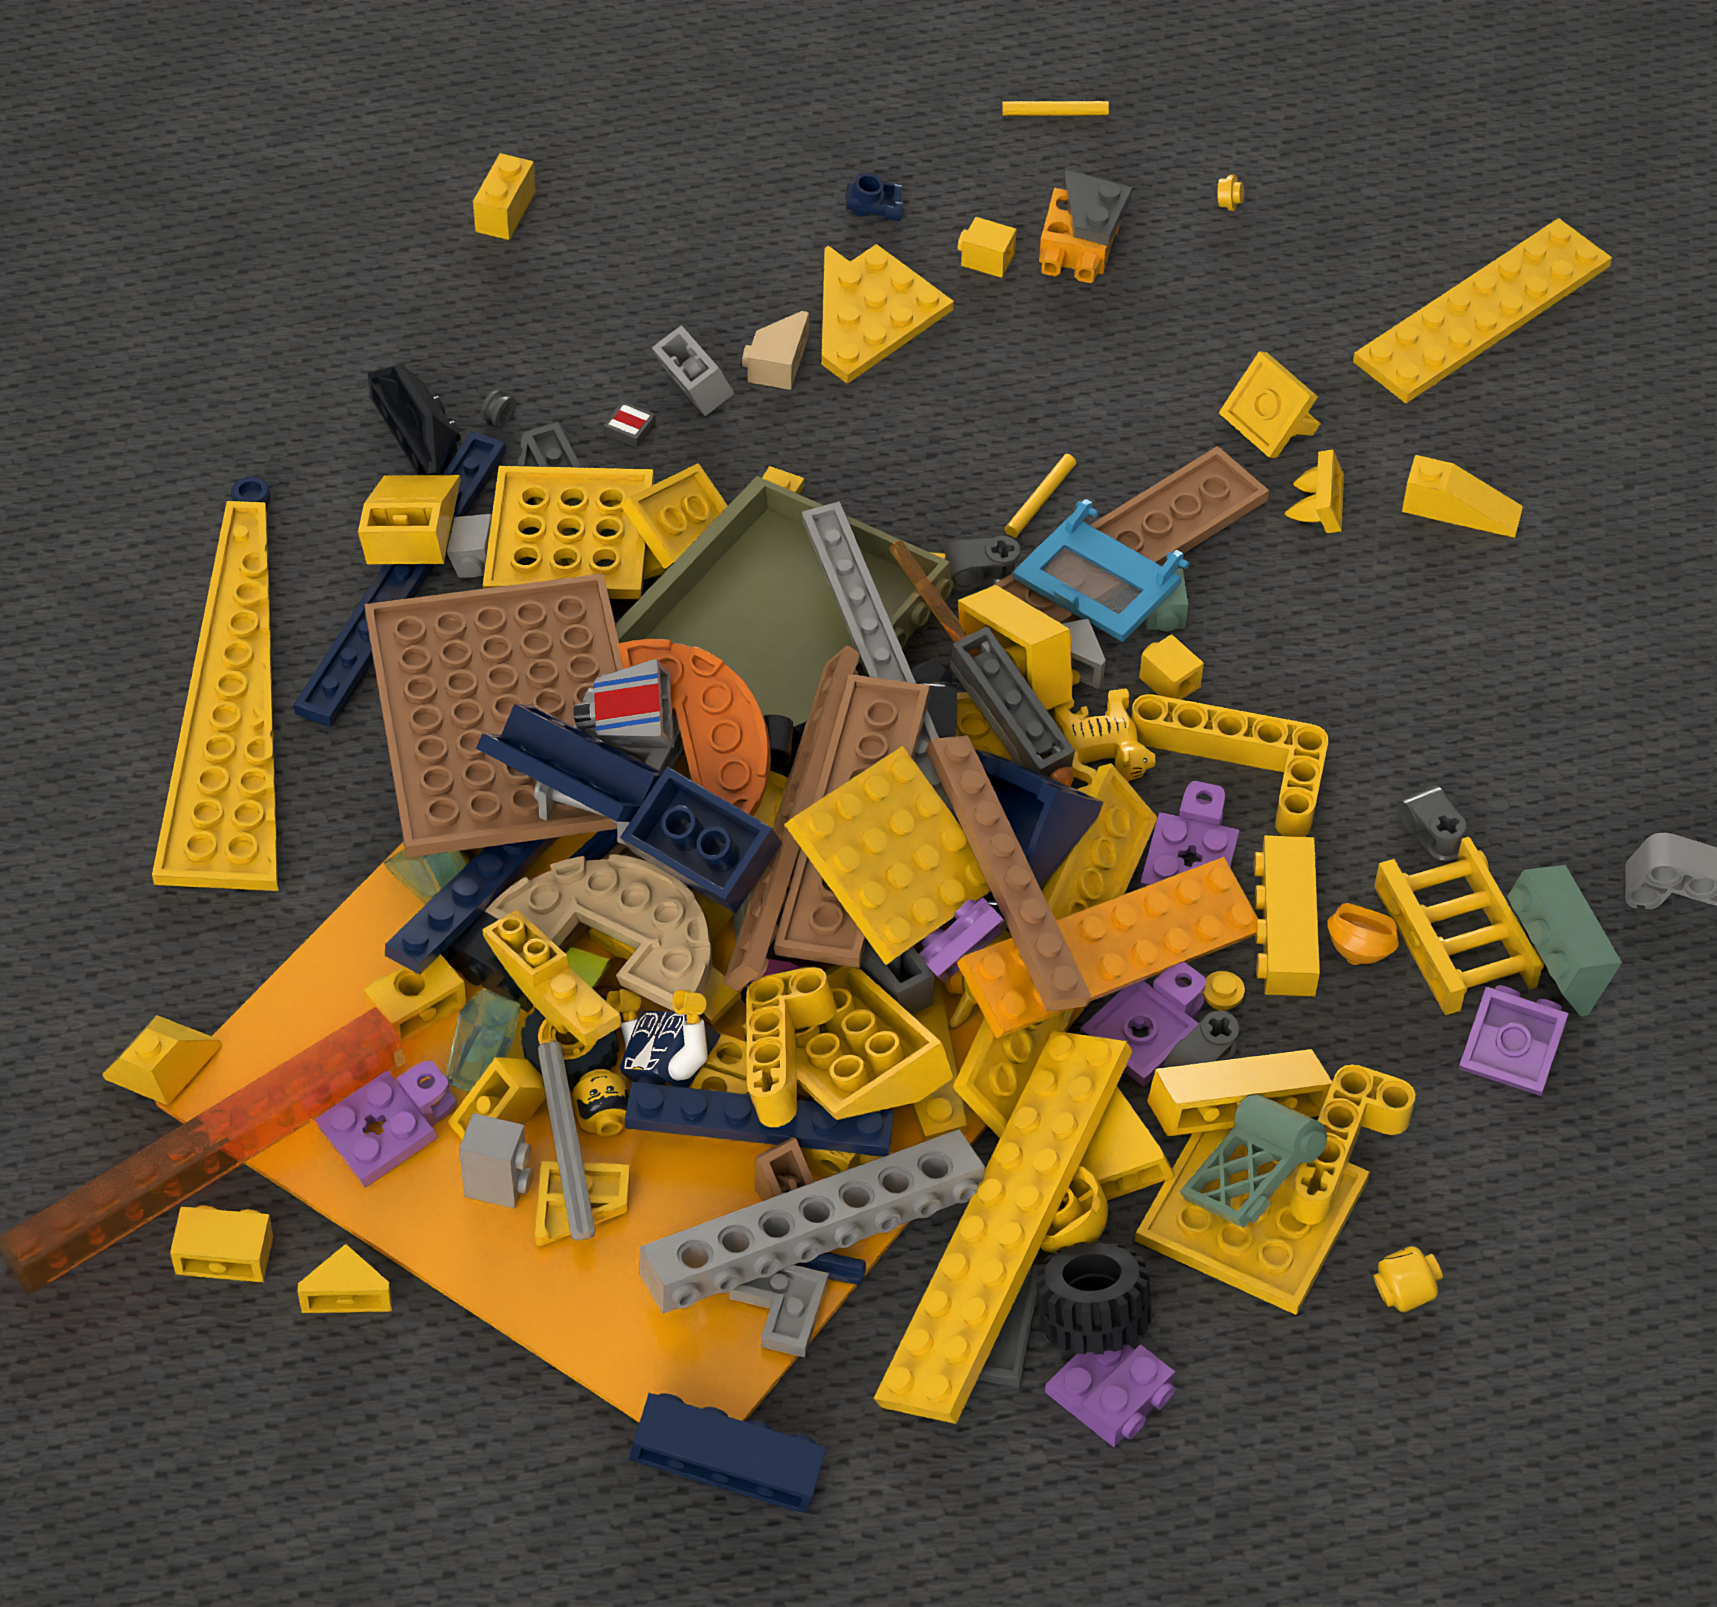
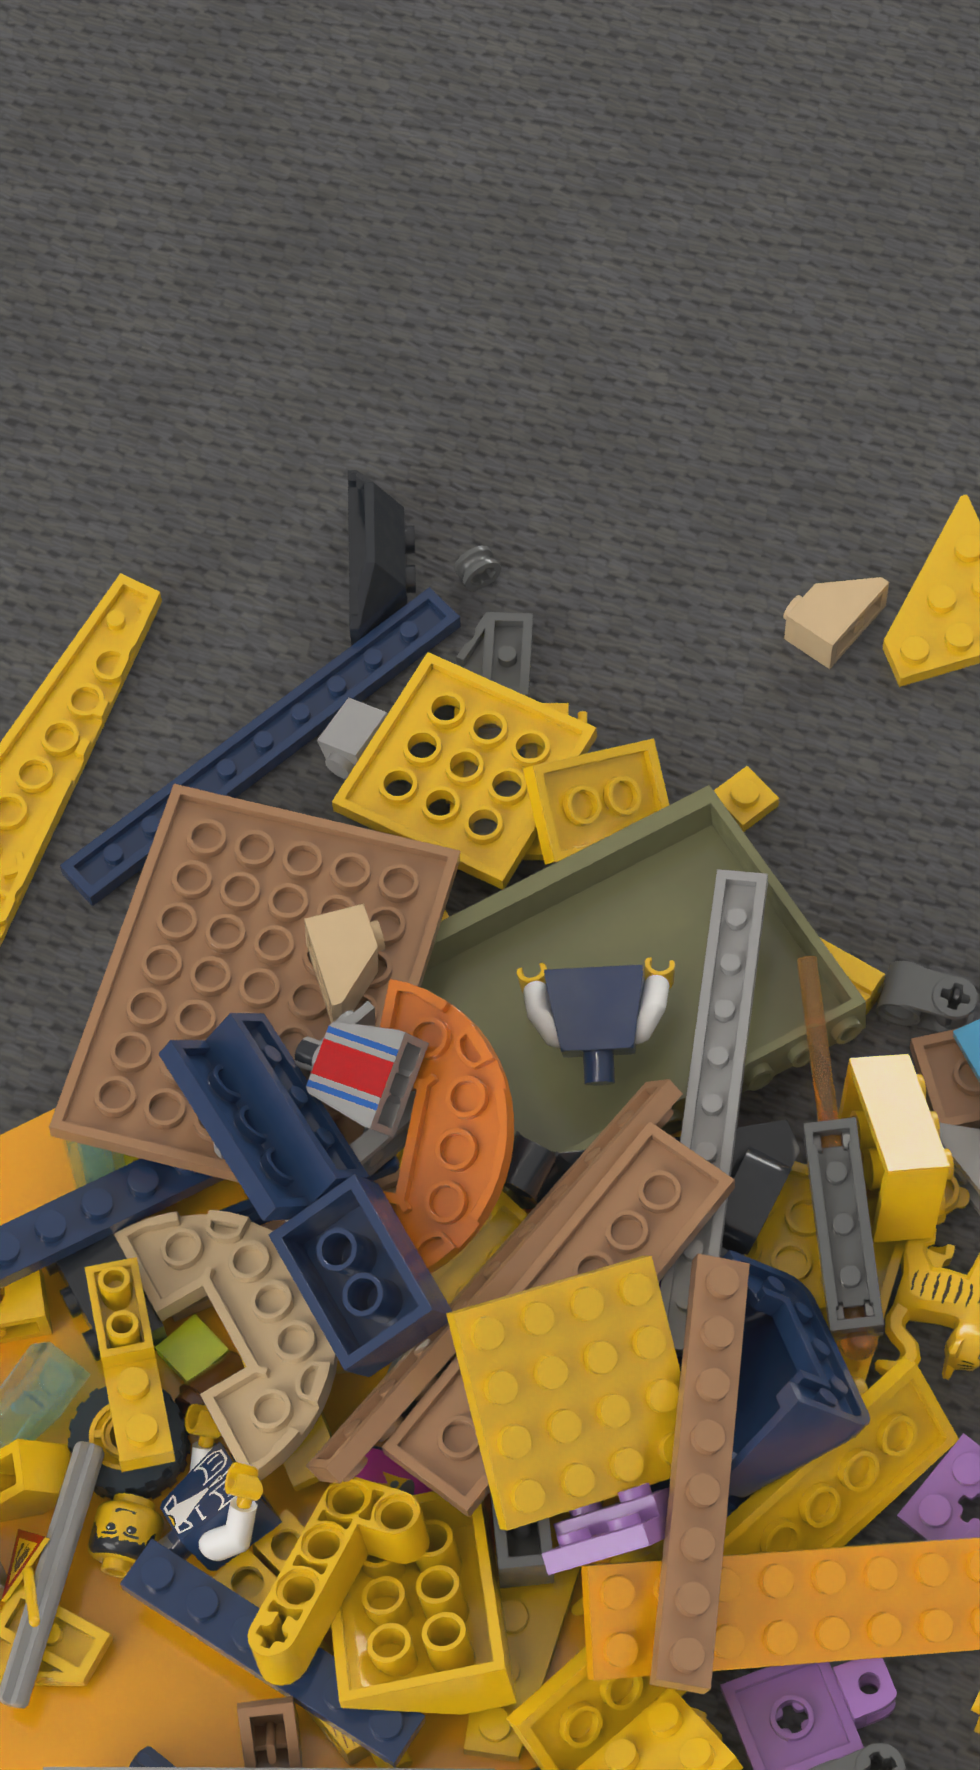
camera: 30 degrees right, 10 degrees up
dark blue tile [231,477,271,507] -> none
yellow slope [358,475,461,564] -> none
yellow brick [473,153,536,240] -> none
tile [603,401,656,448] -> none
light grey brick [652,325,735,416] -> none
yellow plate [1202,971,1245,1011] -> none
none -> yellow piece [1,1529,50,1627]
none -> tan slope [304,904,385,1023]
none -> dark blue torso [517,957,675,1086]

